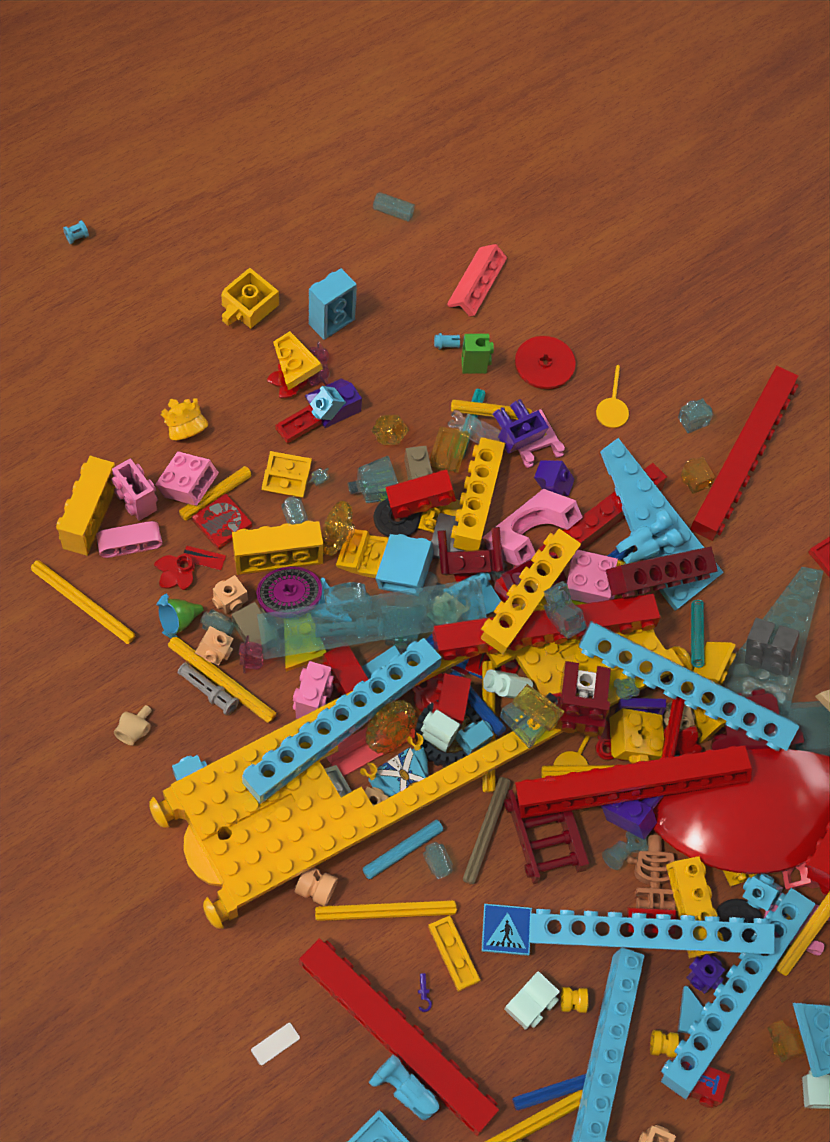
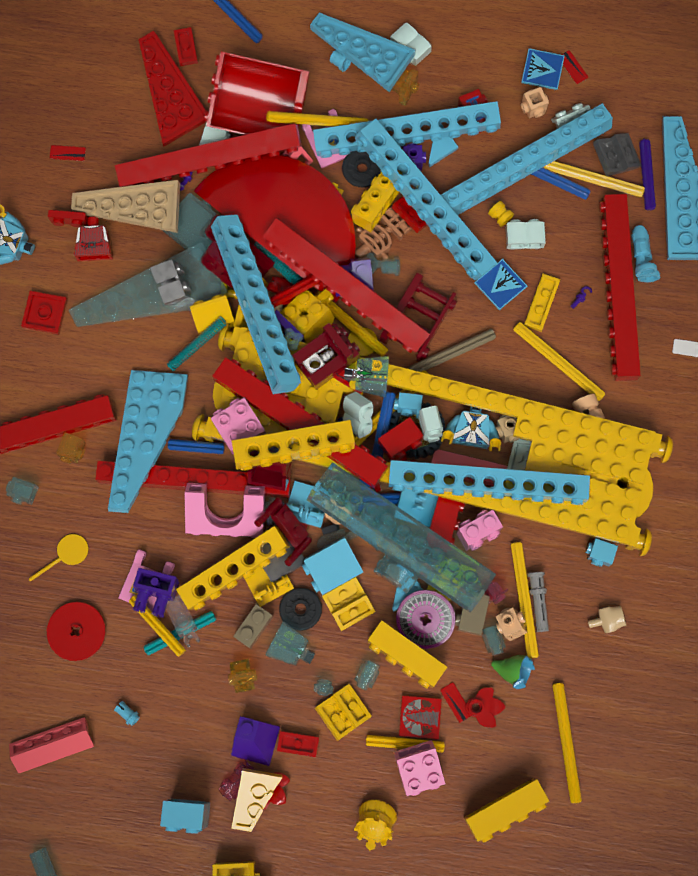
camera: 125 degrees left, 15 degrees up
bright pink beam [96,521,162,558] -> none
bright pink brick [111,458,158,521] -> none
light nougat brick [212,575,248,614] -> none
medium azure brick [310,386,346,420] -> none
clear yellow gear [321,501,355,556] -> none
medium azure axle [363,820,443,879] -> none
clear yellow gear [366,700,417,754] -> none
red brick [385,469,456,519] -> none
clear light blue brick [423,842,453,879] -> none
clear yellow plate [429,427,470,473] -> none
bright green brick [461,334,494,374] -> none
clear yellow plate [512,684,564,732] -> none
dark purple brick [534,460,575,496] -> none
clear light blue brick [544,581,587,639] -> none
dark red brick [606,546,718,598] -> none
medium azure piece [616,509,683,564] -> none
yellow wheel [650,1030,679,1058] -> none
medium azure brick [743,873,783,911] -> none

